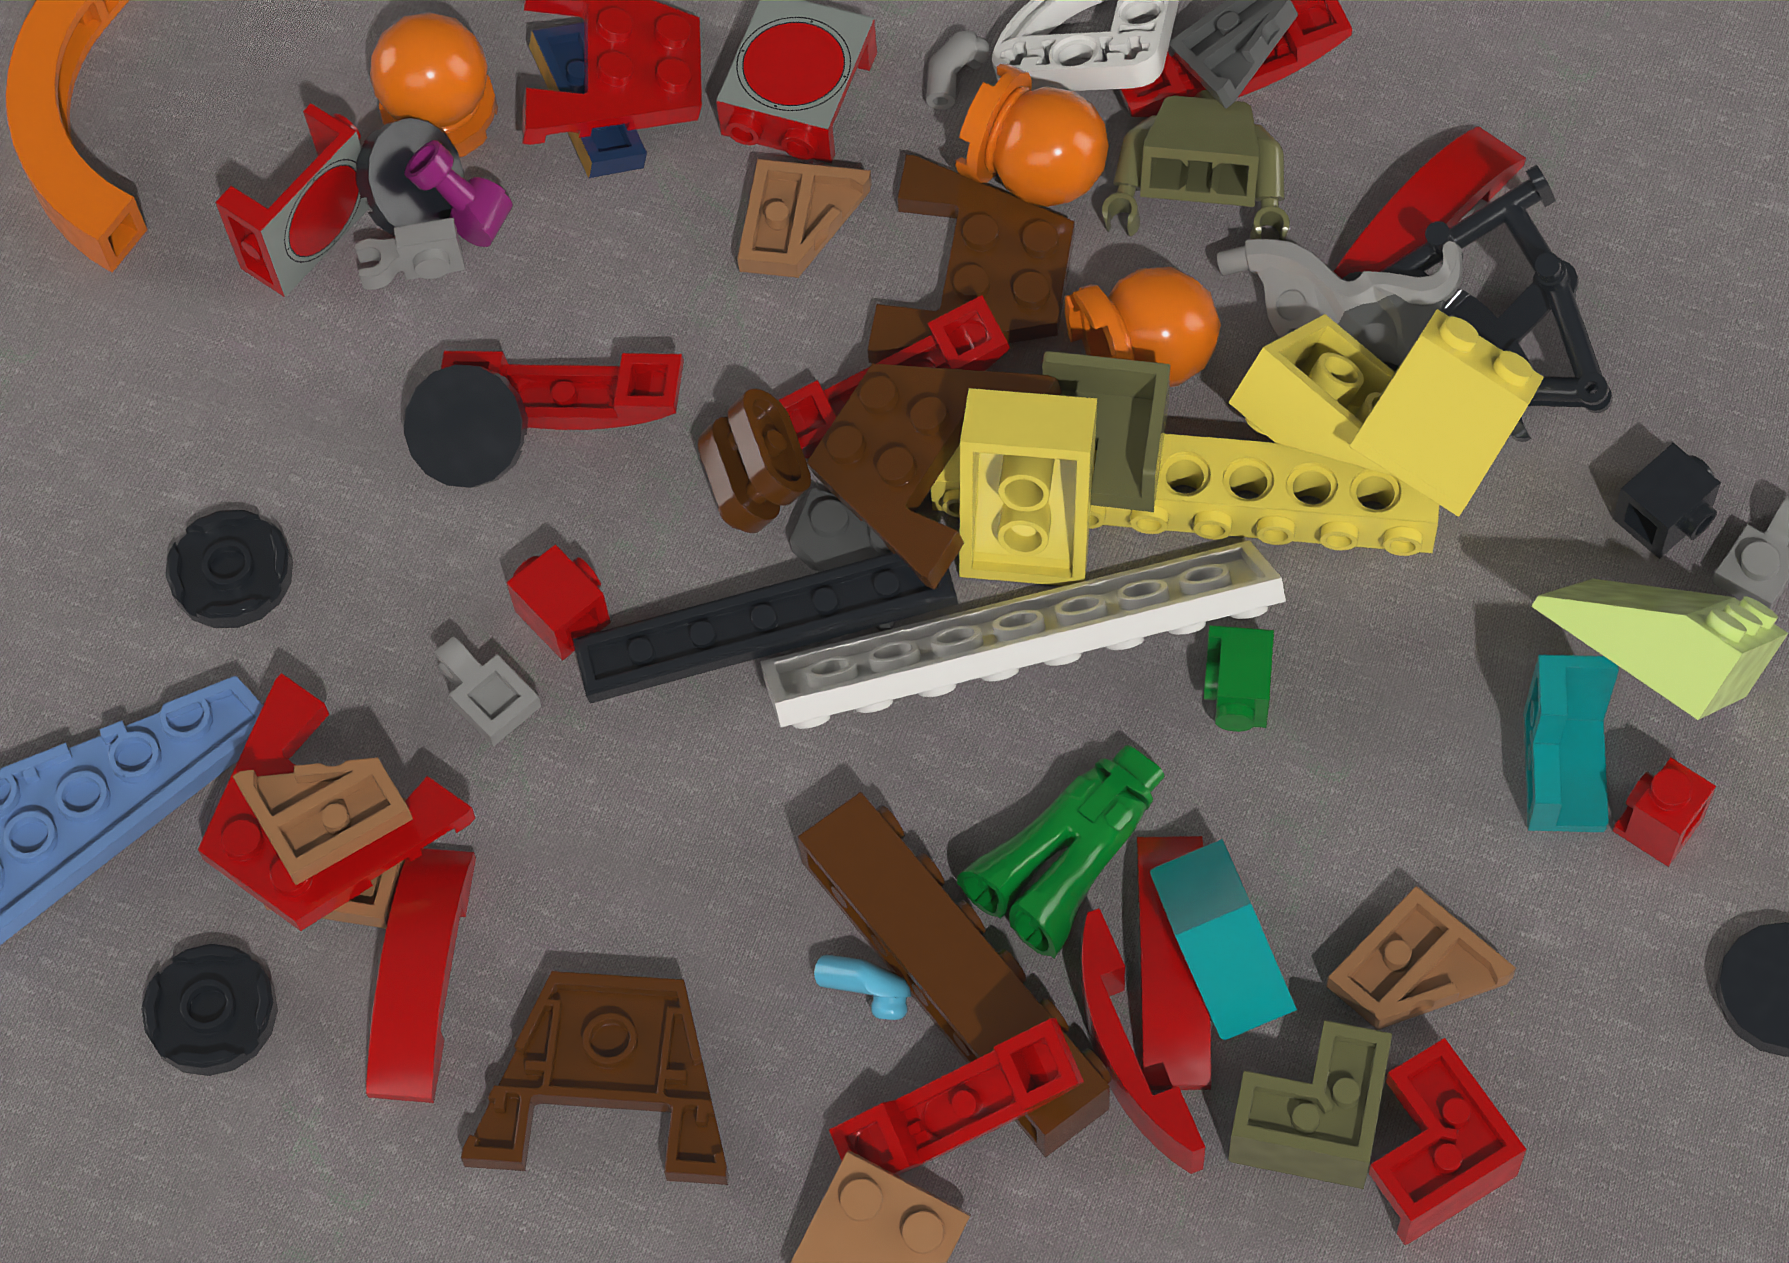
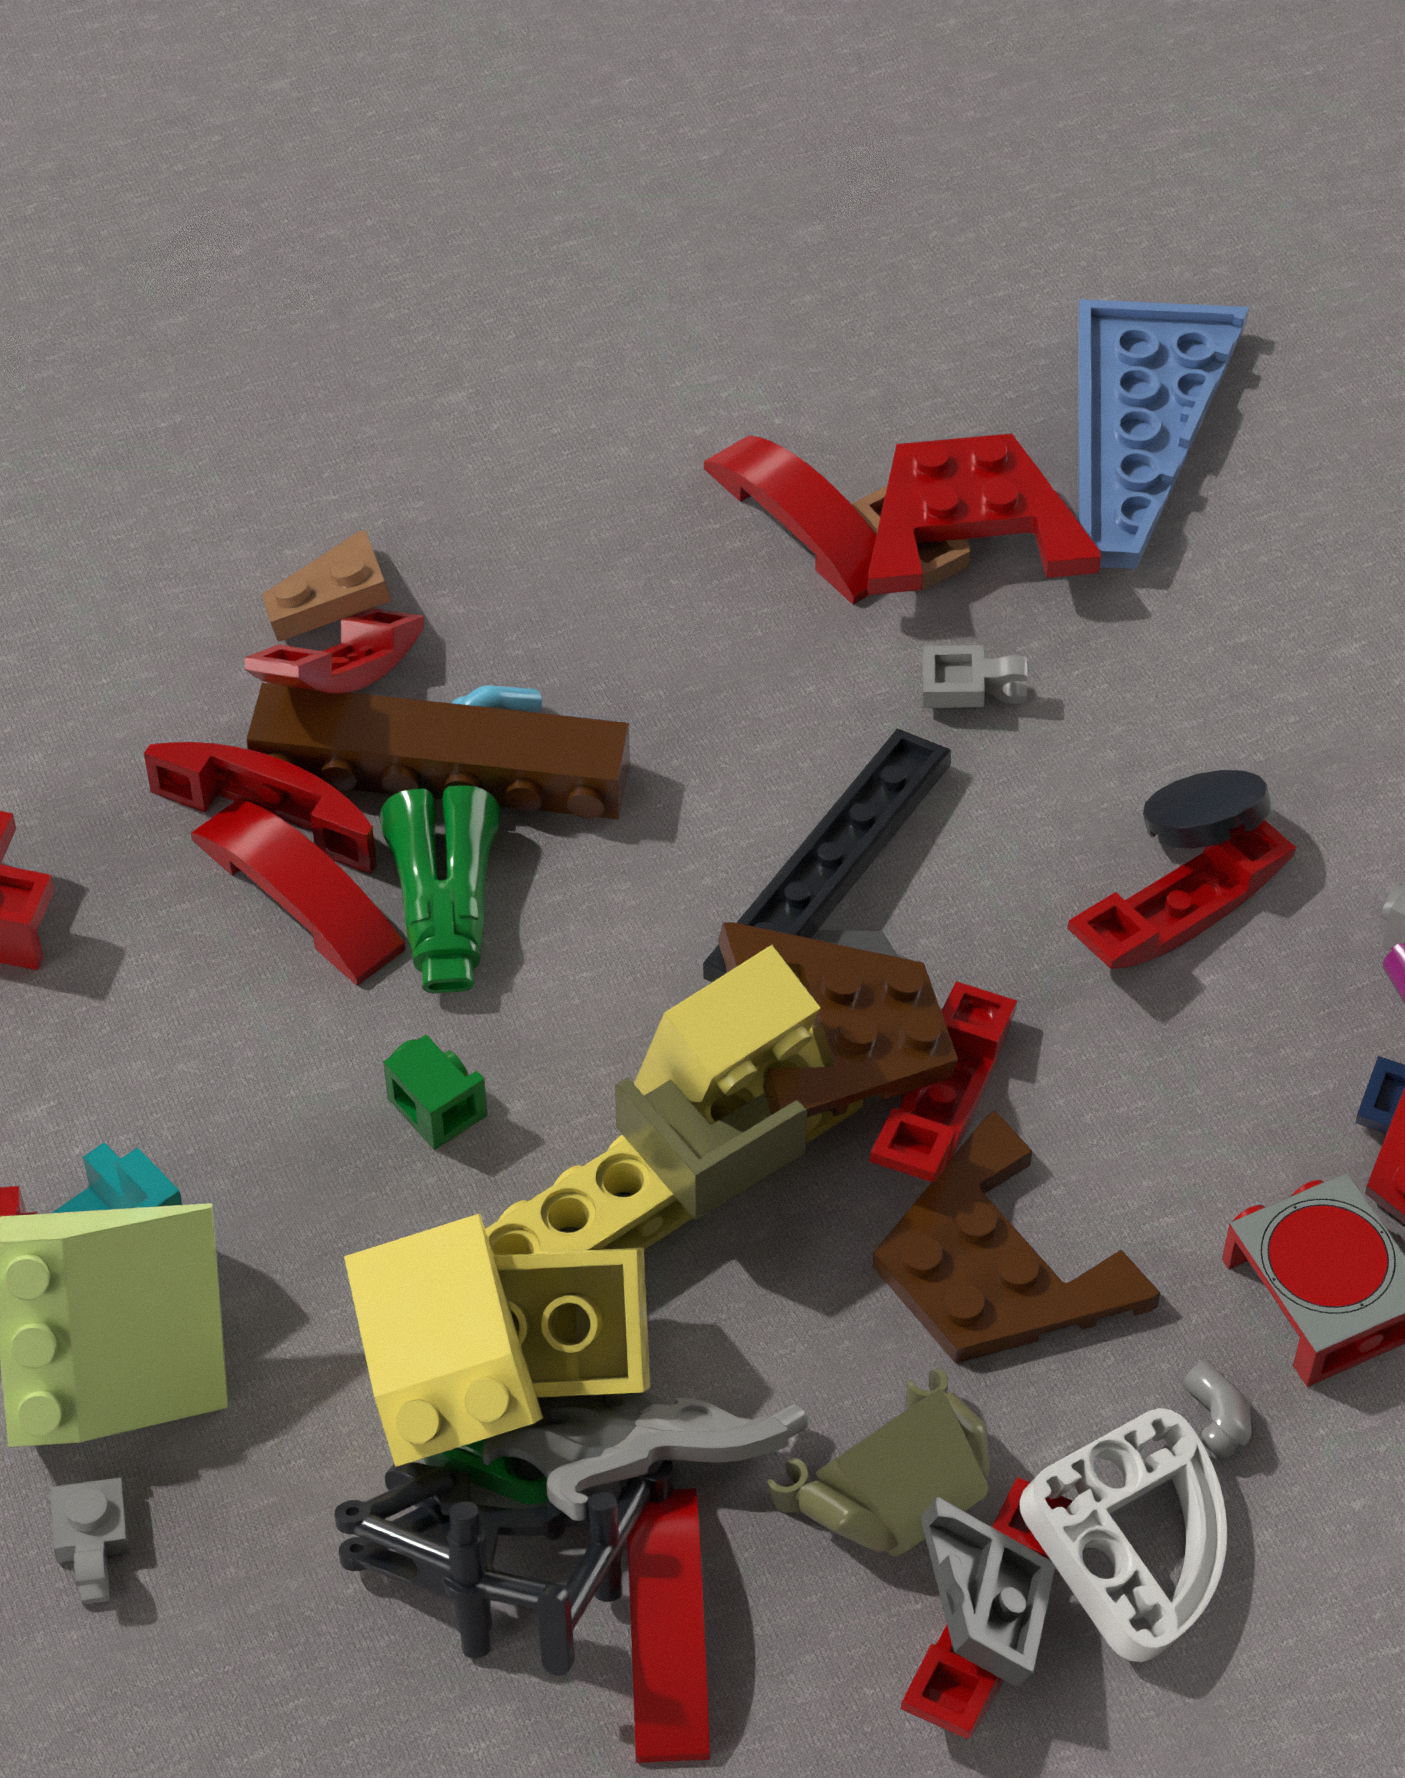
camera: 130 degrees right, 10 degrees down
black tile [141,944,278,1076] -> none
black tile [165,510,293,628] -> none
medium nougat wing [233,757,413,885] -> none
reddish brown wing [461,971,729,1185] -> none
red brick [506,544,611,661] -> none
reddish brown brick [698,389,811,533] -> none
medium nougat wing [737,159,872,278] -> none
white plate [760,540,1286,729] -> none
orange tile [955,64,1109,207] -> none
orange tile [1065,267,1221,387] -> none
teal panel [1150,839,1297,1040] -> none
olive panel [1228,1020,1392,1189] -> none
medium nougat wing [1326,886,1516,1030] -> none
black brick [1613,443,1721,559] -> none

